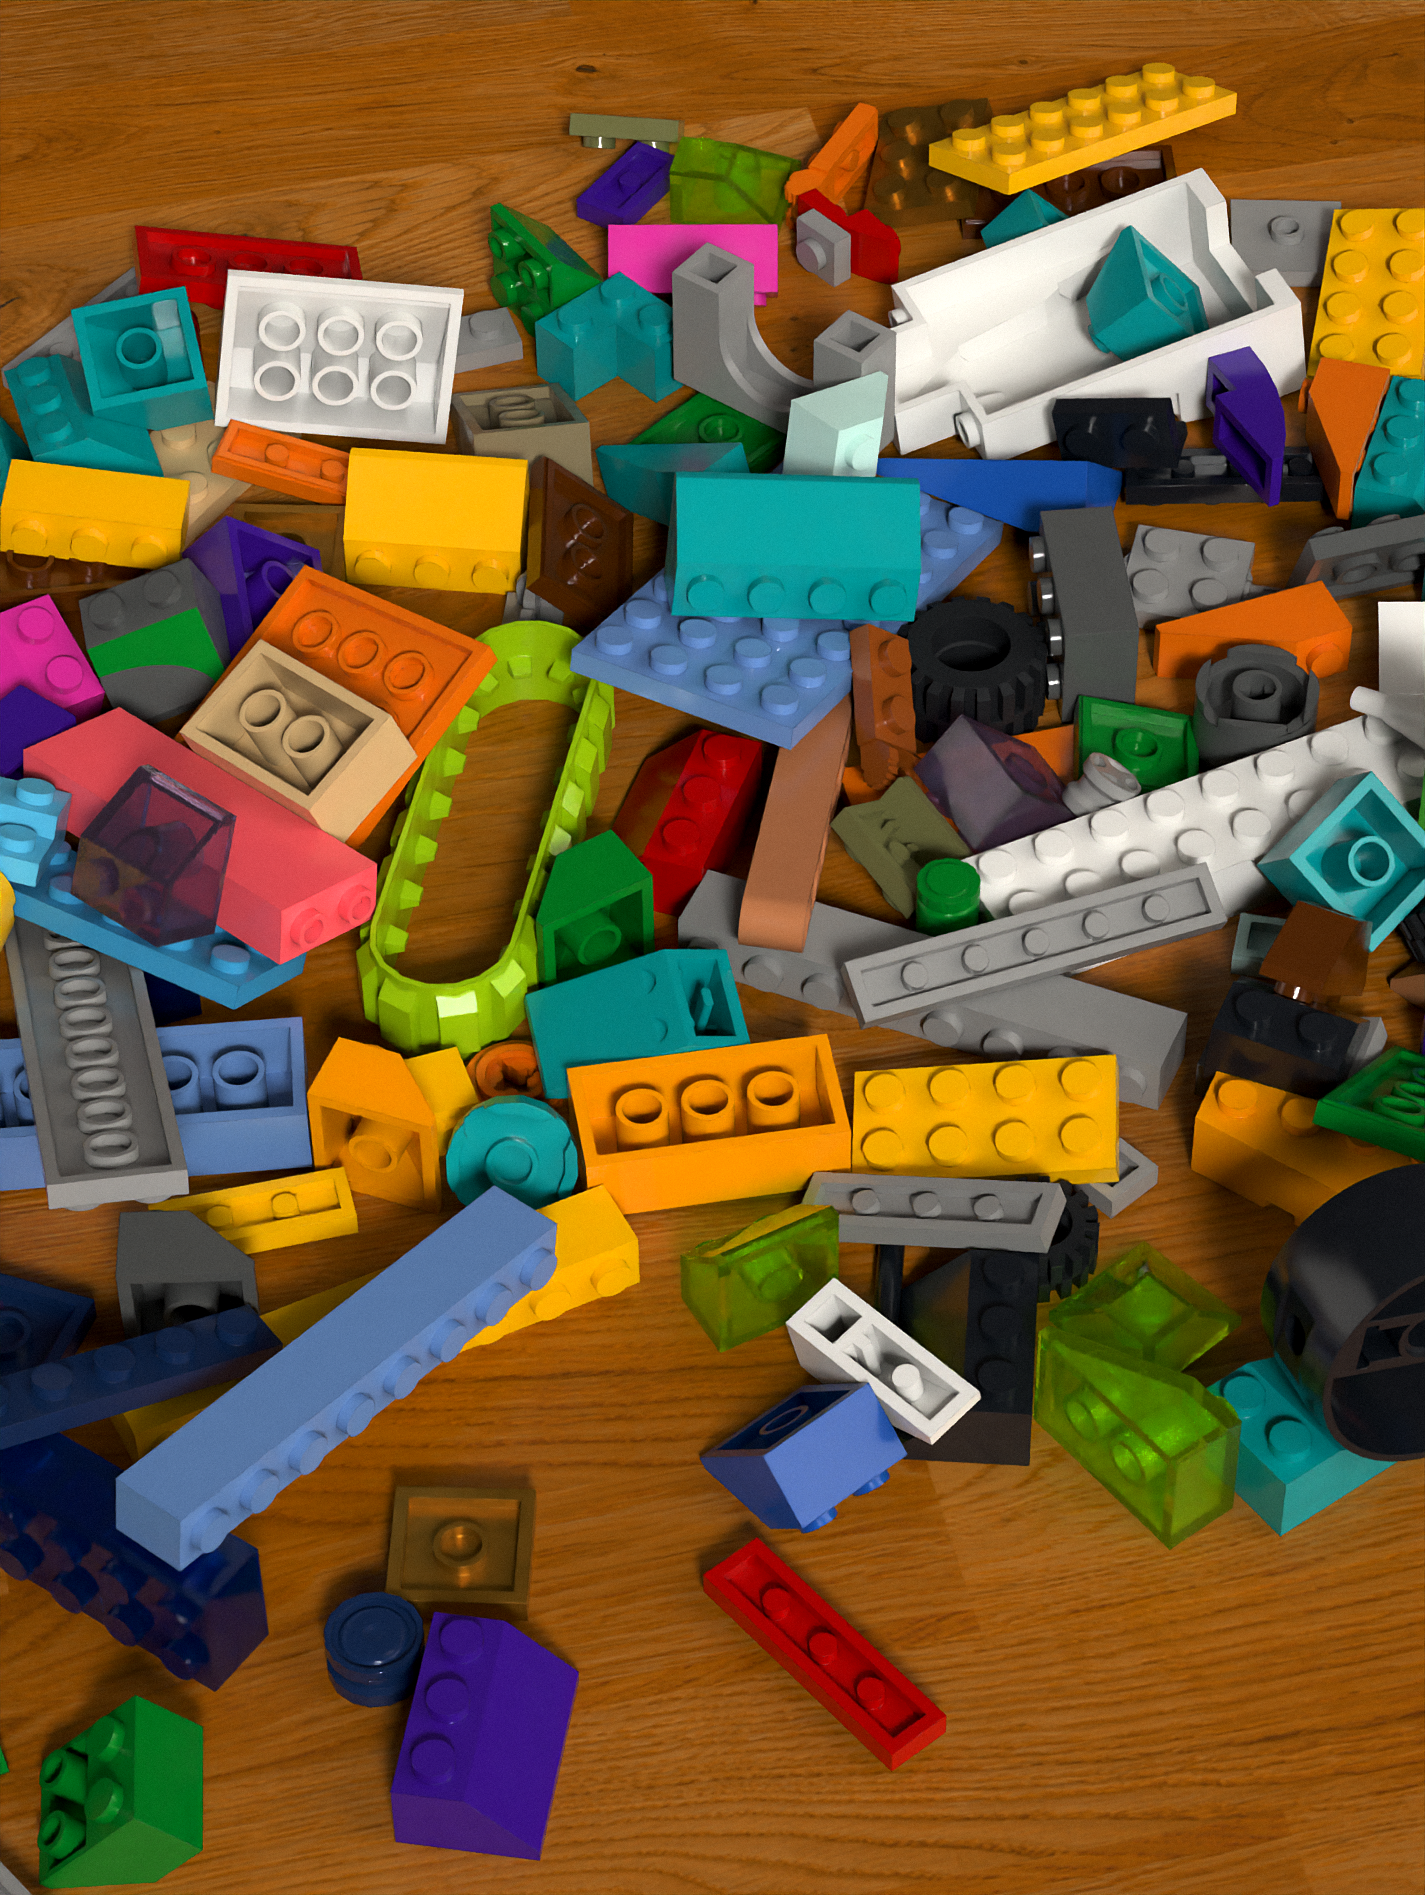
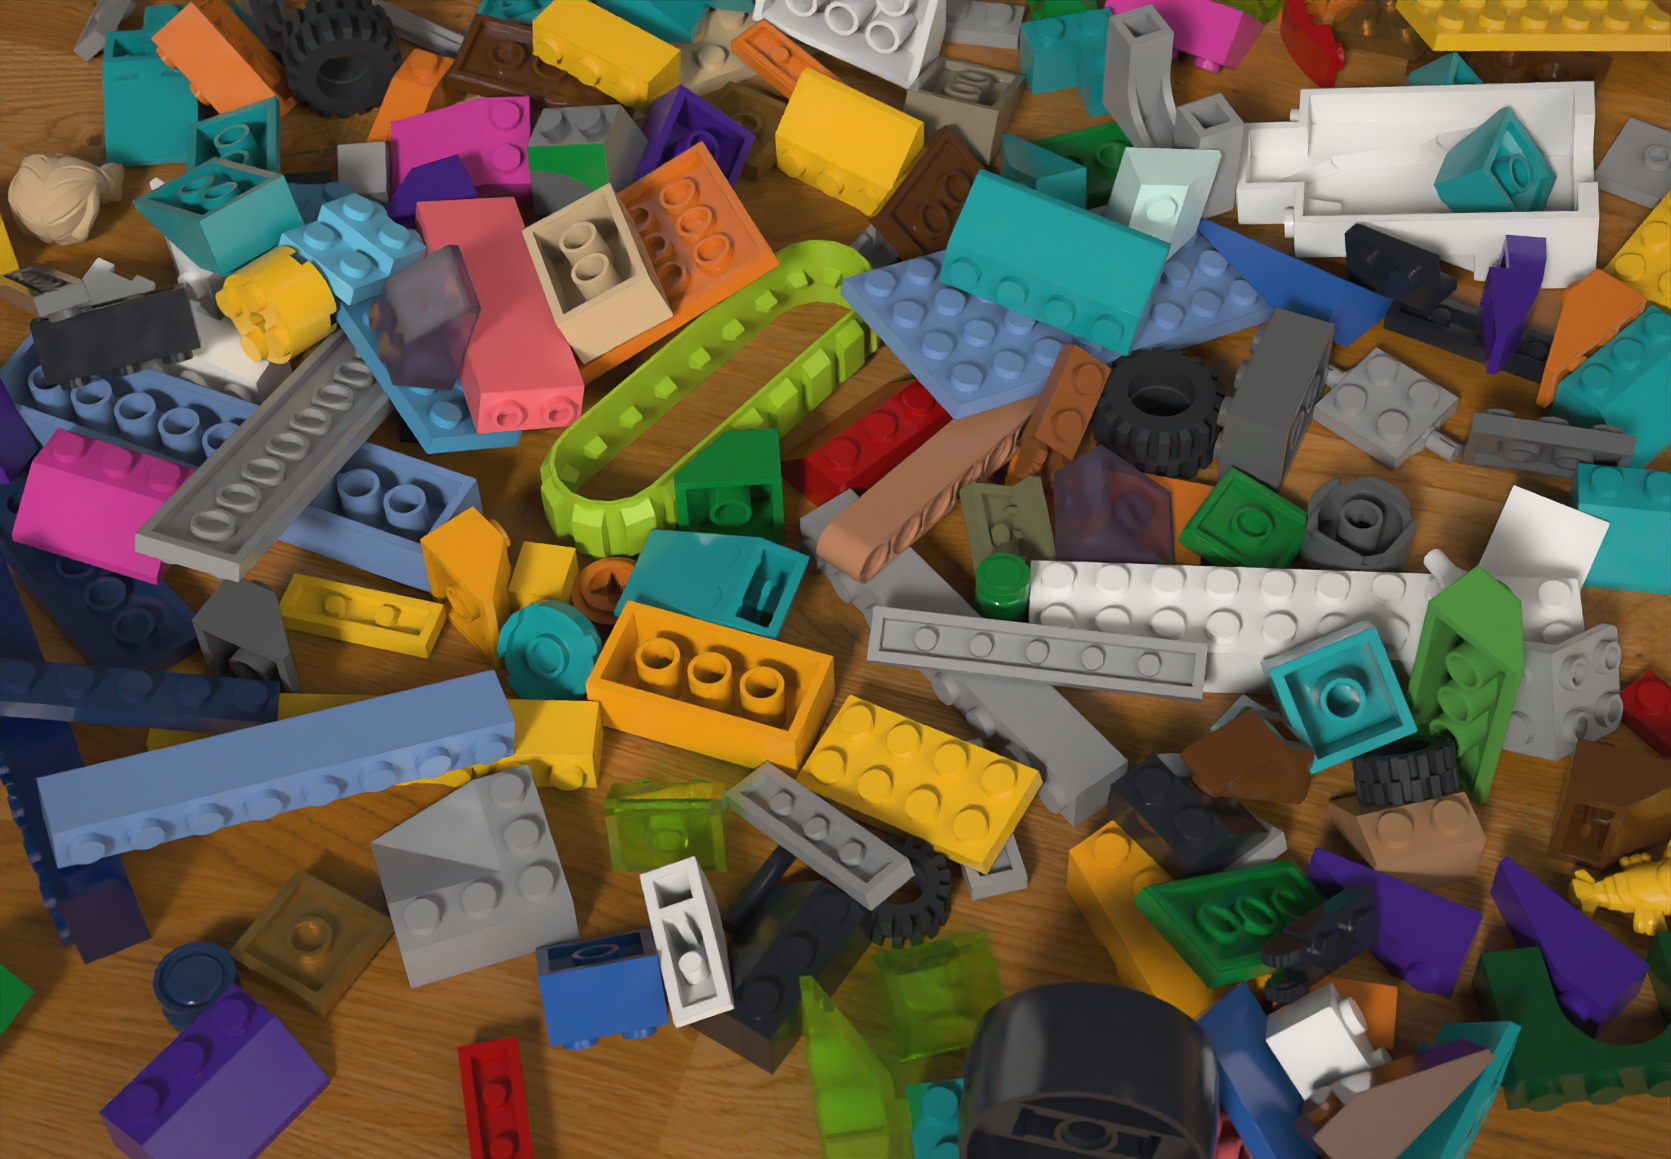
camera: 30 degrees right, 5 degrees up
light grey plate [796,208,851,288] -> none
light grey wheel [1062,752,1141,817] -> none
orange slope [1153,580,1352,679] -> none
none -> light grey slope [371,764,580,989]

